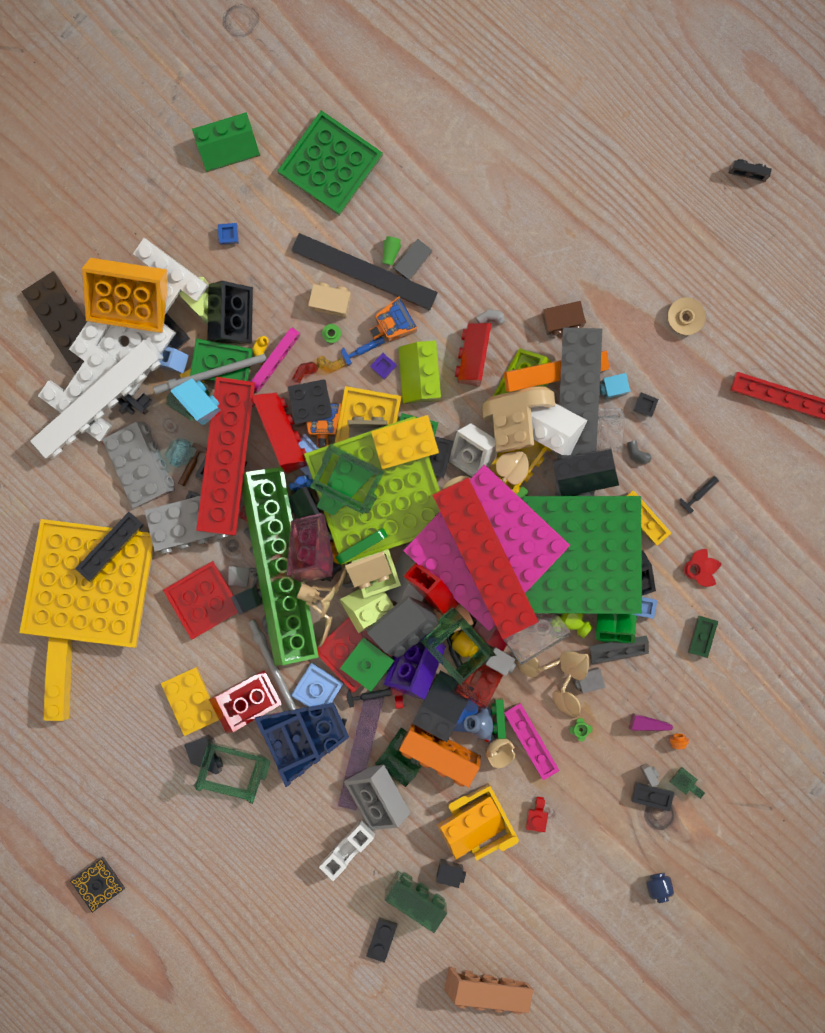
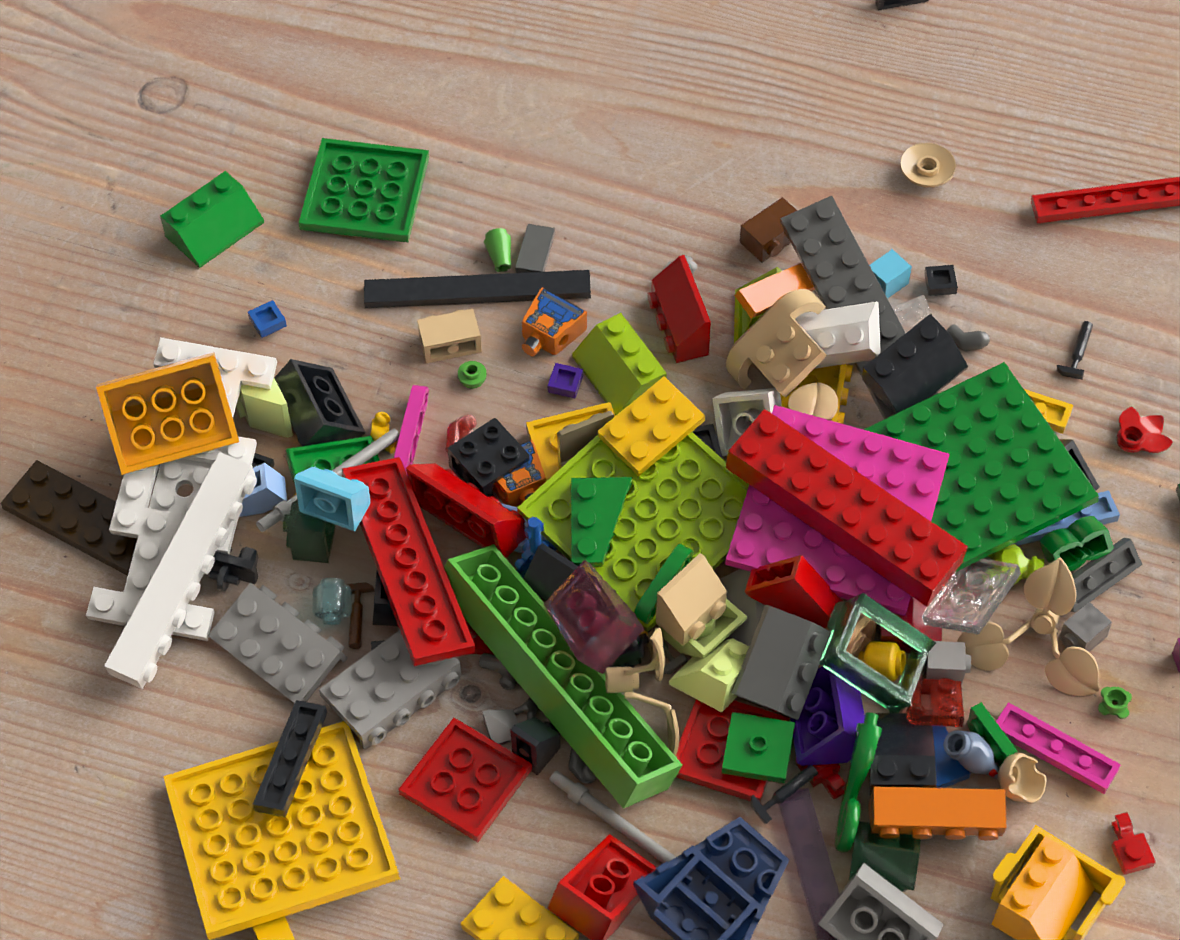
camera: 30 degrees left, 30 degrees down
light blue tile [291,663,344,707] -> none
clear green piece [310,444,386,514] -> none
clear yellow arm [316,356,345,373] -> none
blue piece [342,336,385,366] -> none
none -> green plant [835,712,882,853]

